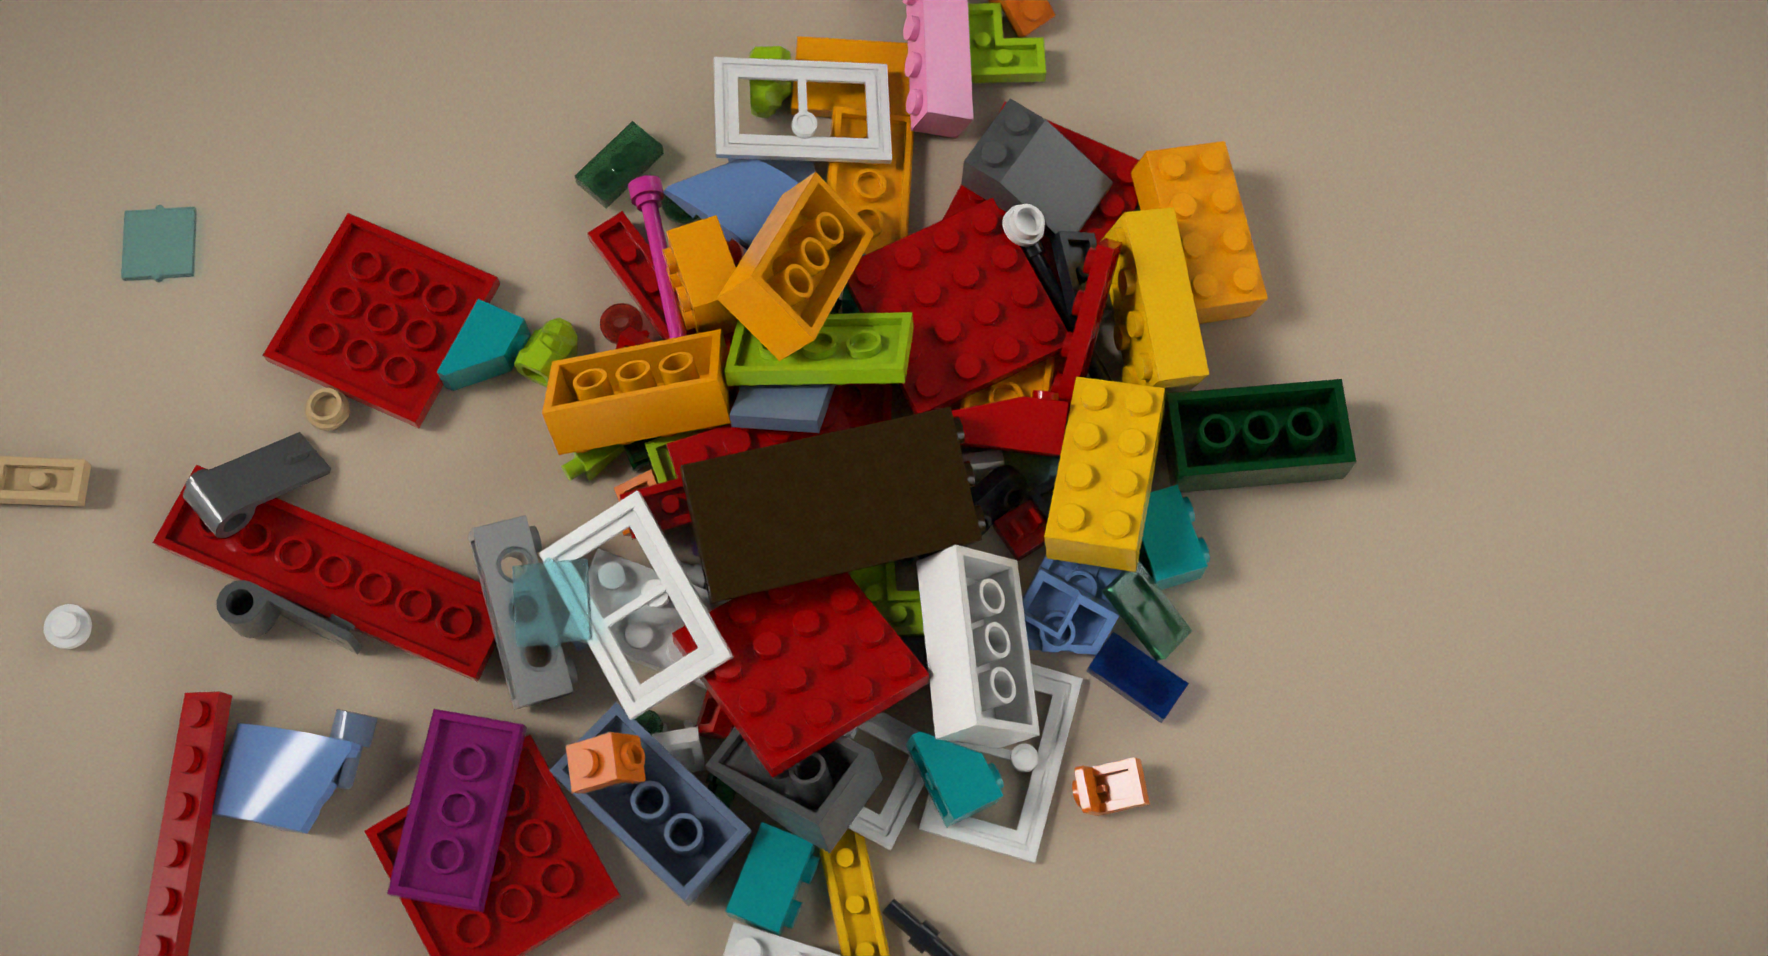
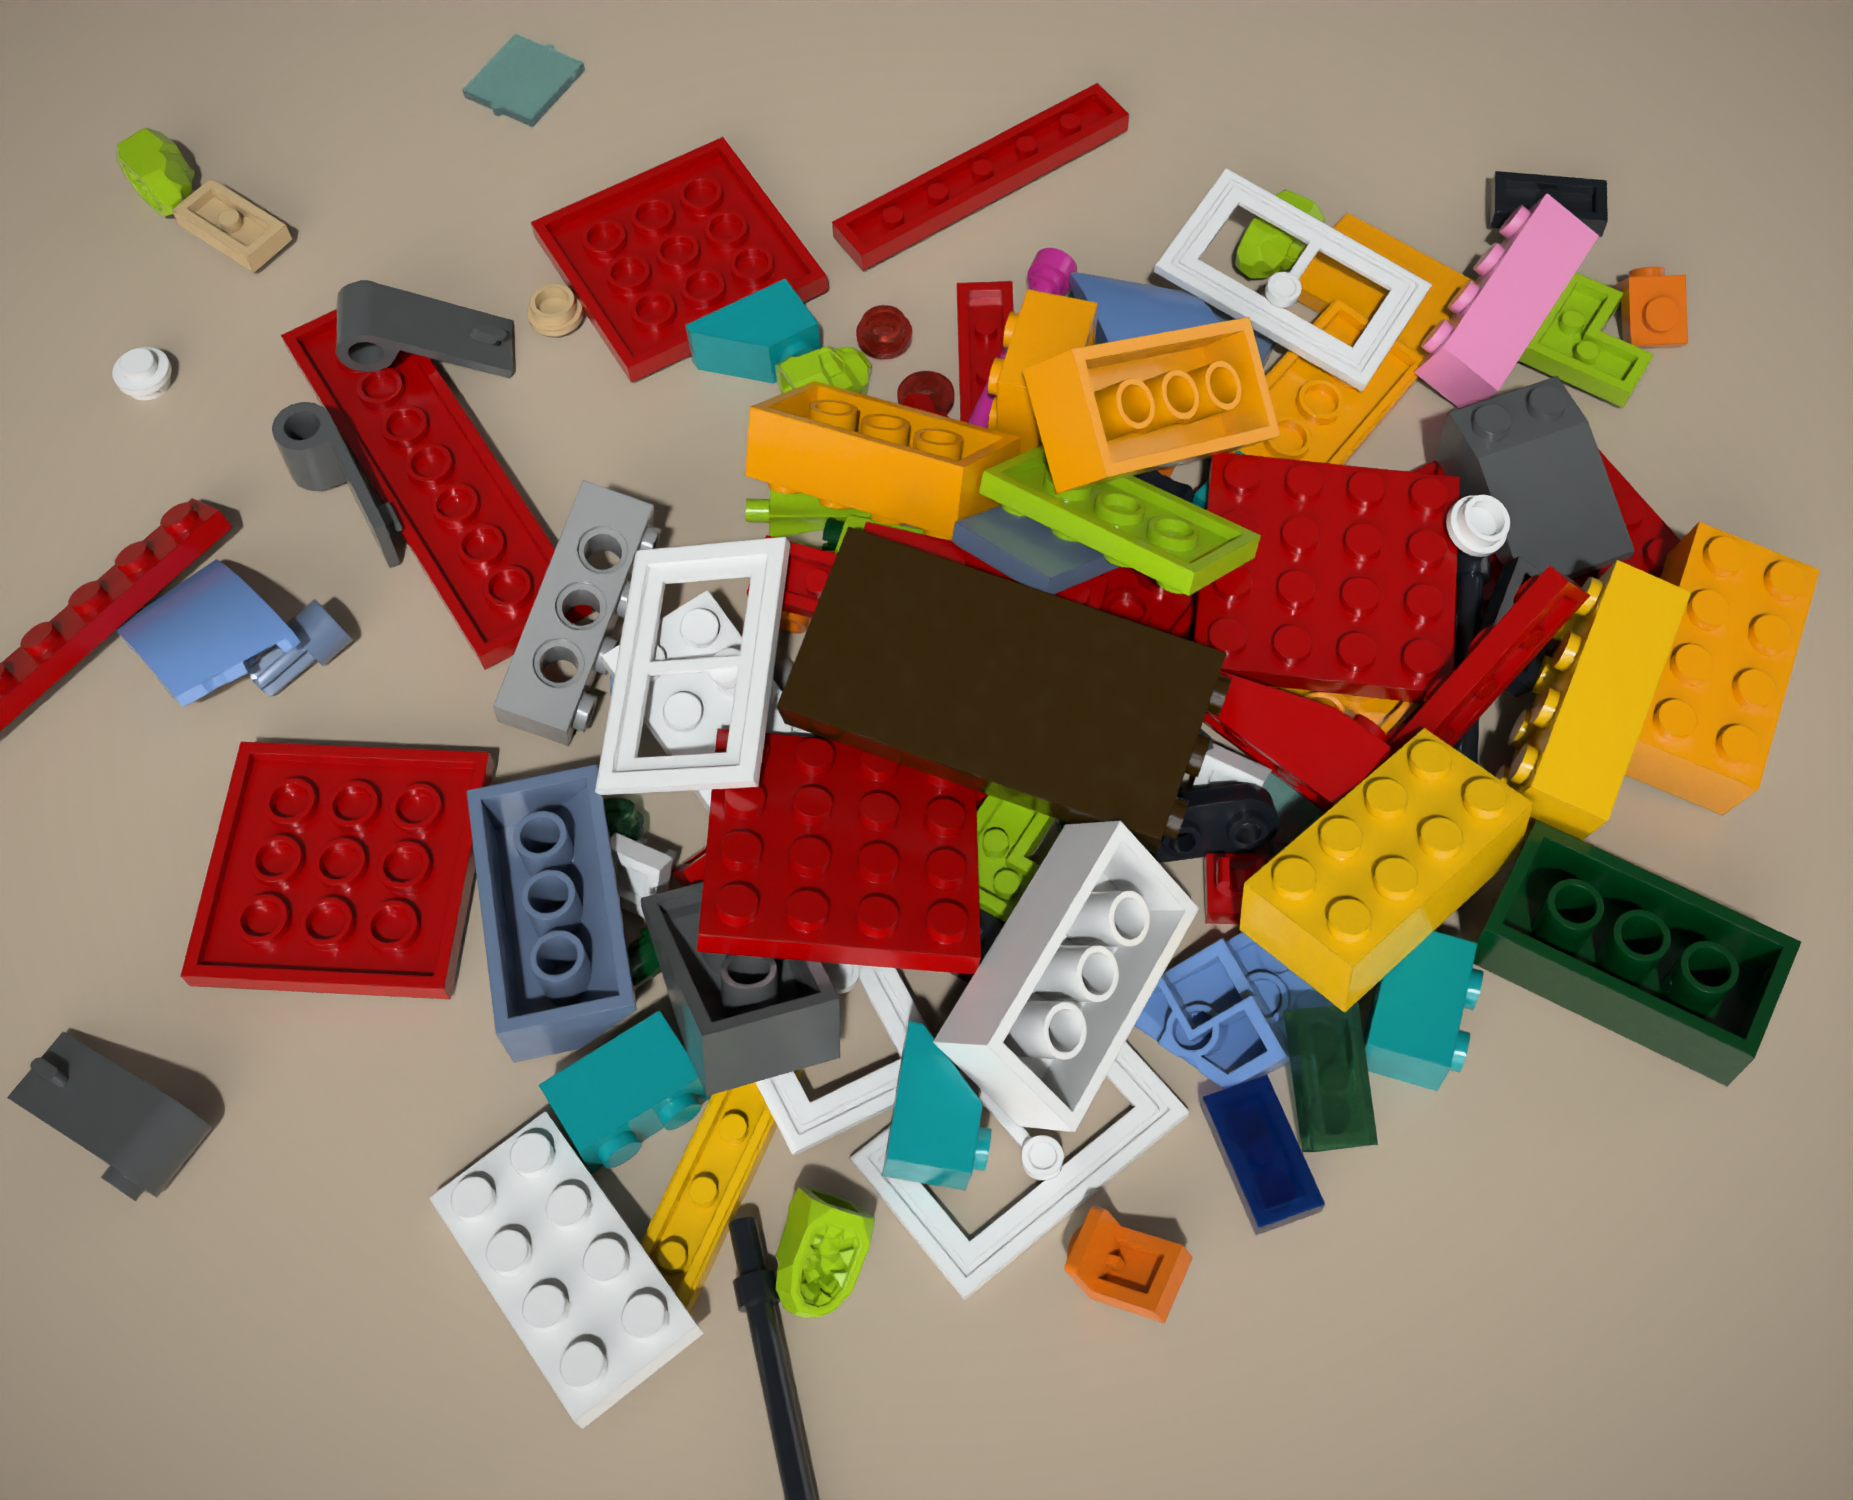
camera: 40 degrees right, 10 degrees down
magenta tile [387,709,527,913] -> none
clear light blue piece [512,558,593,648] -> none
orange bracket [566,732,646,794] -> none
clear green plate [574,121,664,209] -> none
none -> lime rock [775,1186,875,1318]
none -> red plate [832,83,1129,271]
none -> clear red plate [856,305,912,359]

